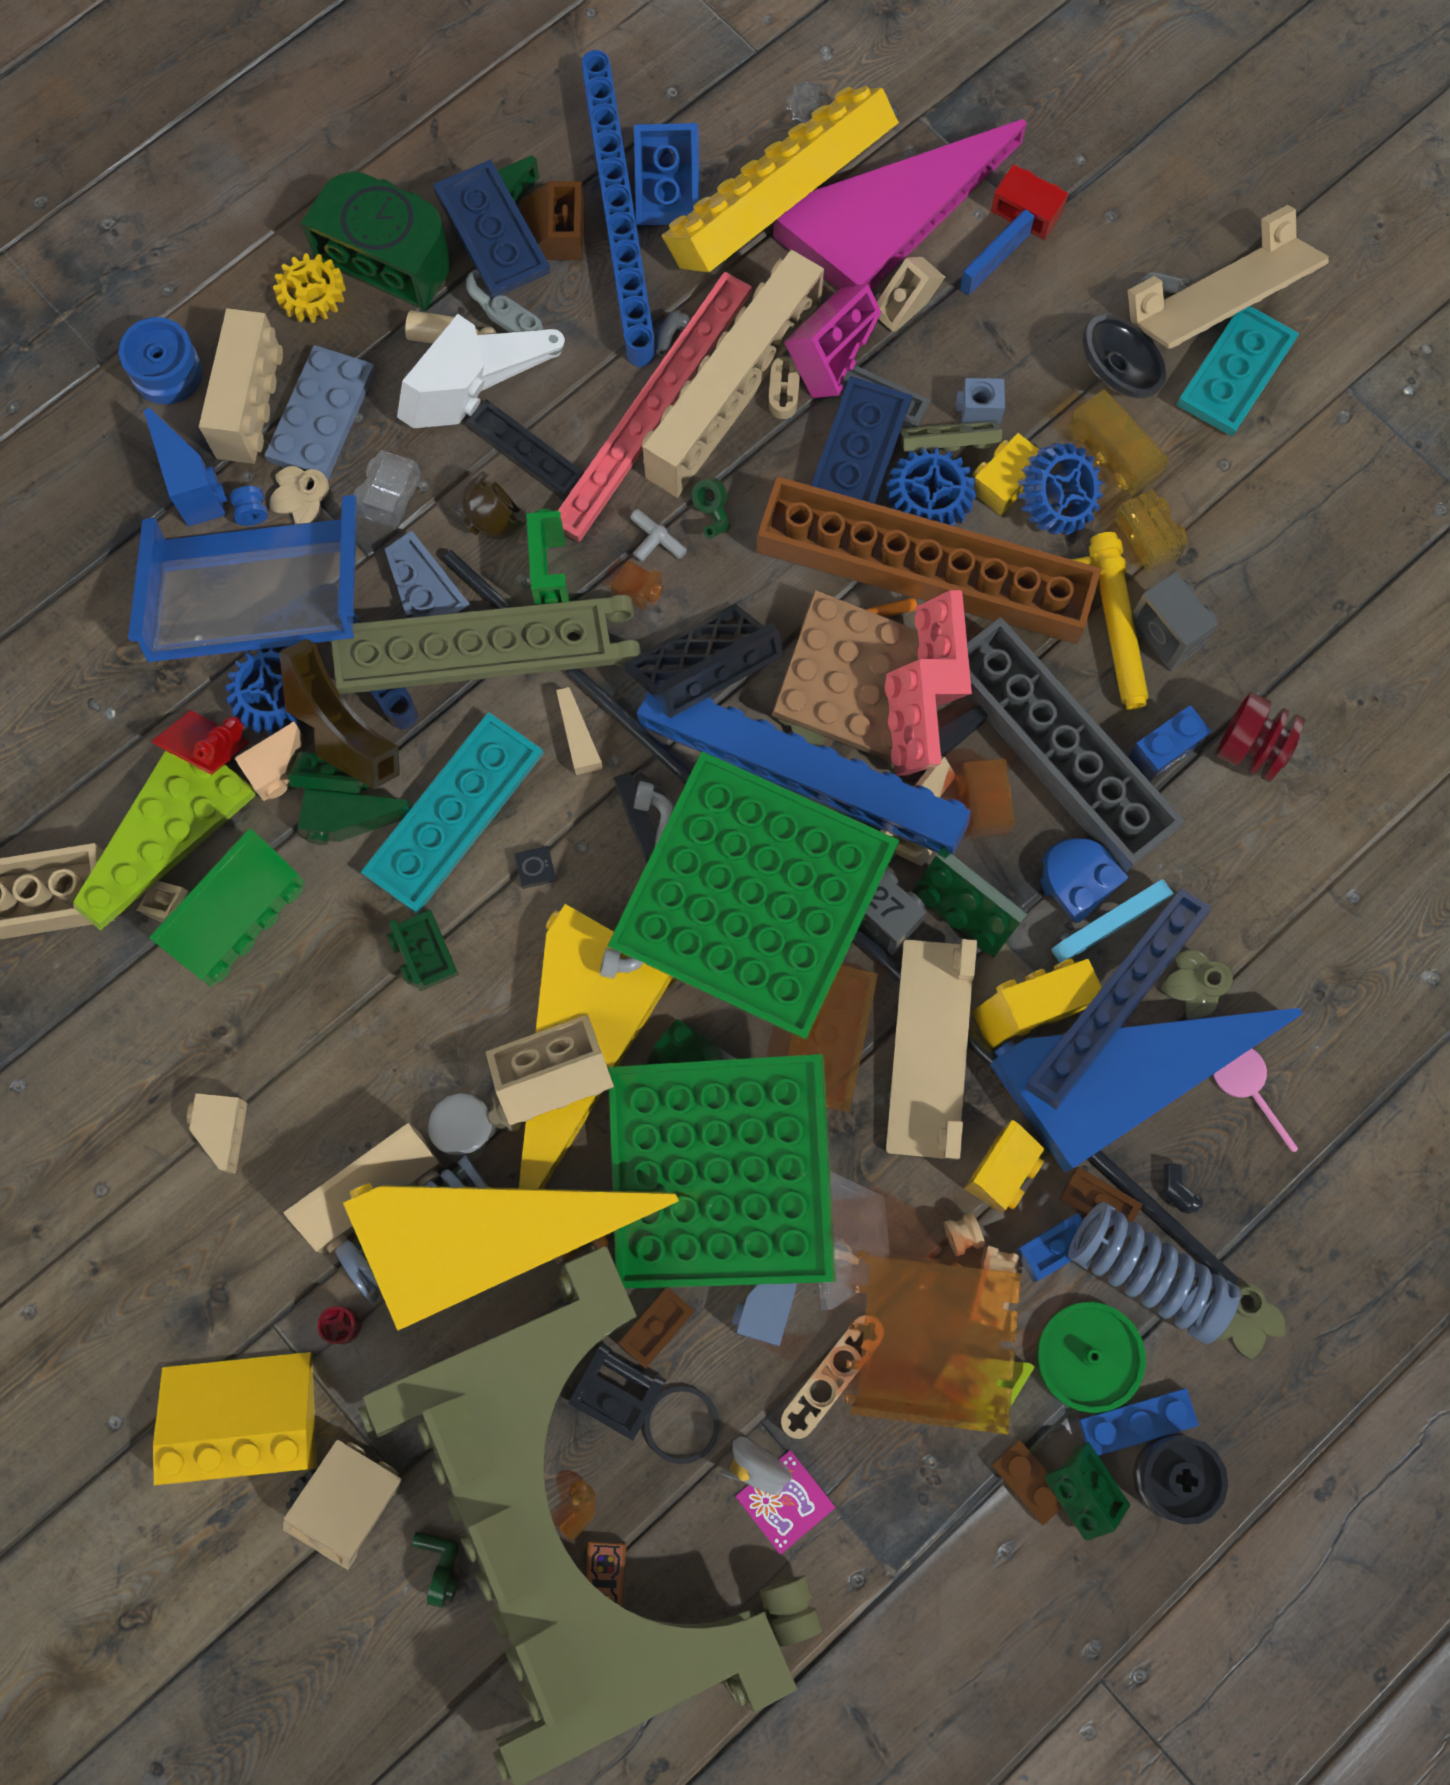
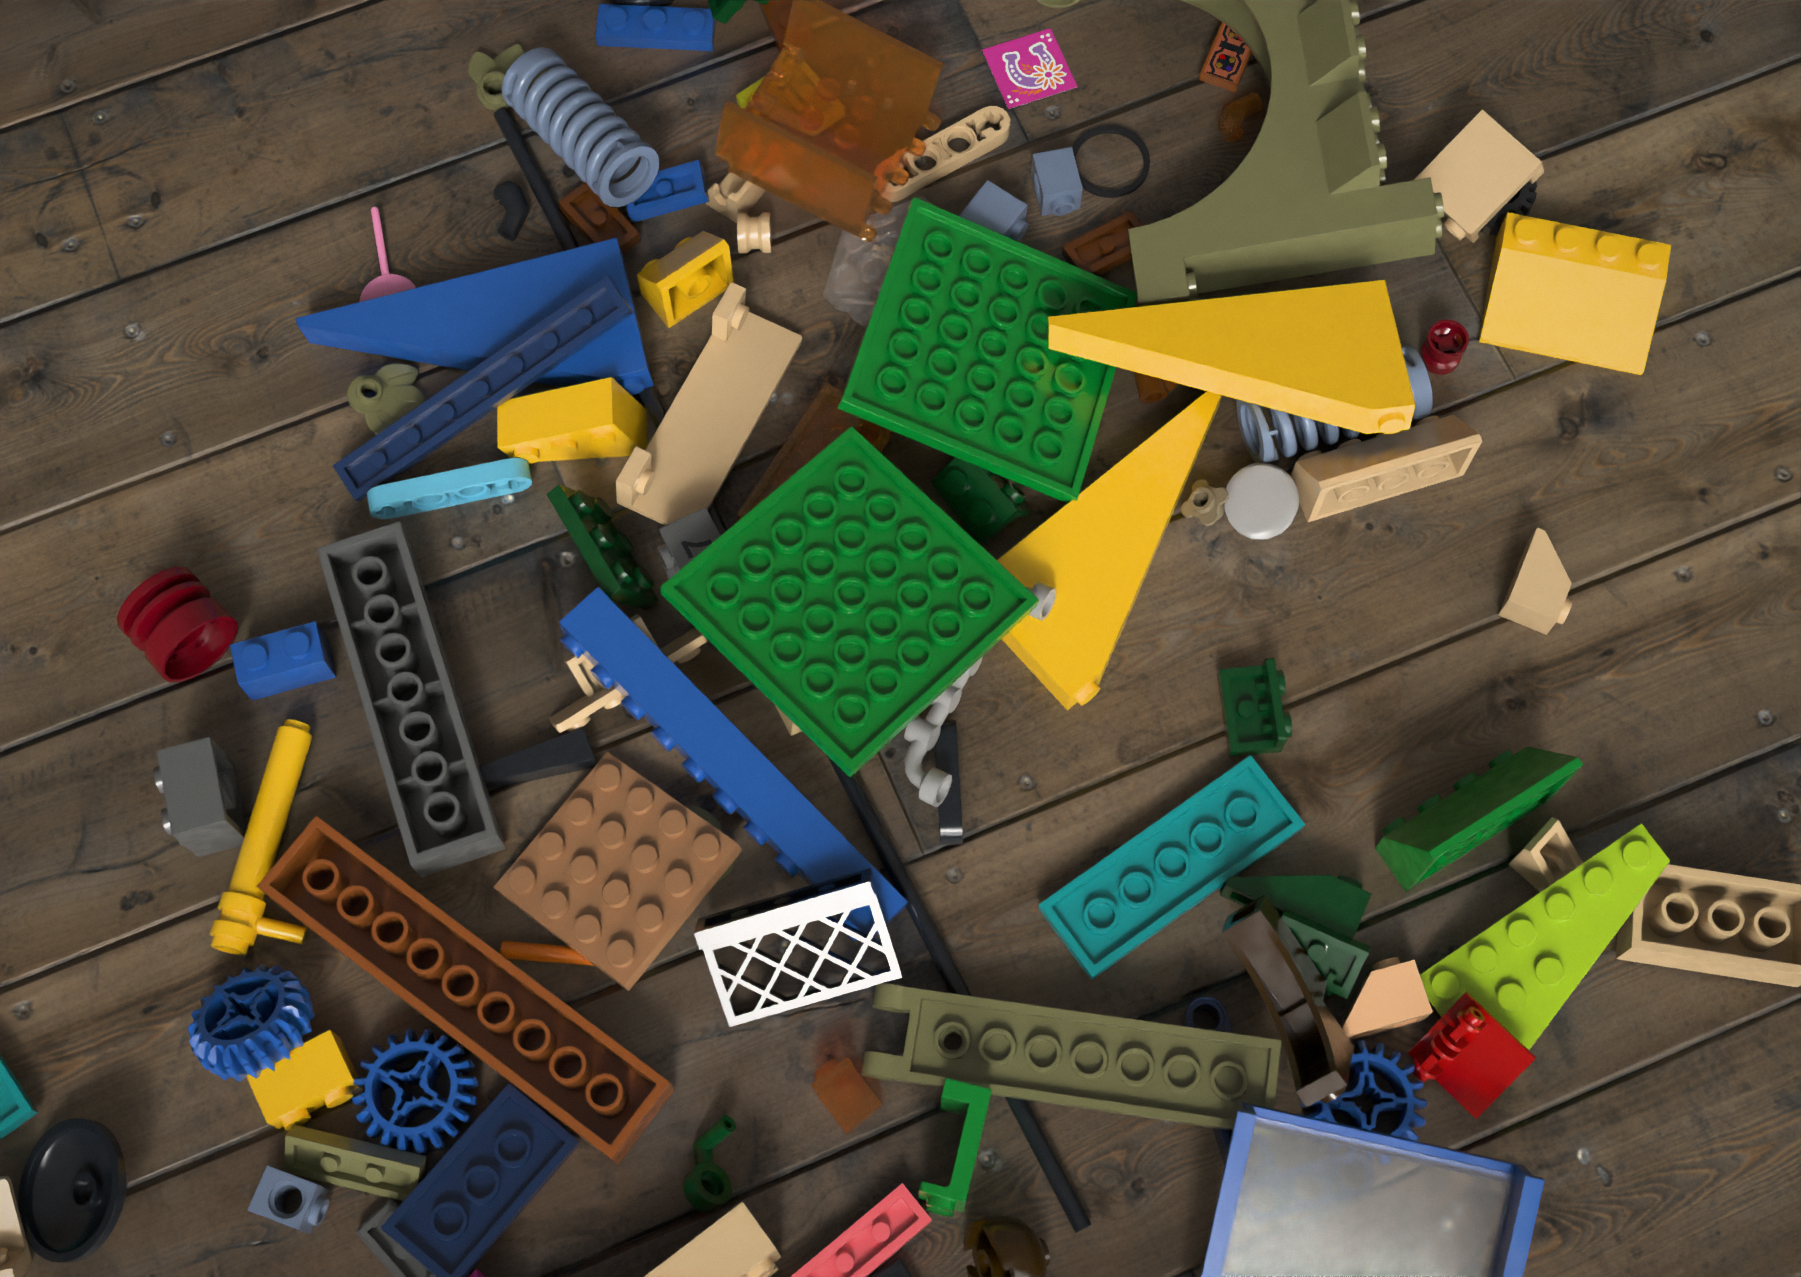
camera: 160 degrees left, 5 degrees down
sand blue wing [385,531,471,618] -> none
dark green plate [412,1531,458,1608] -> none
tan slope [486,1014,614,1125] -> none
black tile [515,846,557,889] -> none
tan piece [556,687,603,775] -> none
black plate [568,1343,666,1441] -> none
light grey piece [630,509,687,562] -> none
light grey piece [719,1436,793,1495] -> none
coral bracket [885,590,972,775] -> none
clear orange brick [956,759,1015,839] -> none
green piece [1036,1302,1146,1413] -> none
blue slope [1040,839,1128,923] -> none
clear yellow brick [1069,389,1170,496] -> none
clear yellow brick [1114,489,1188,572] -> none
none -> sand blue brick [1031,147,1083,216]

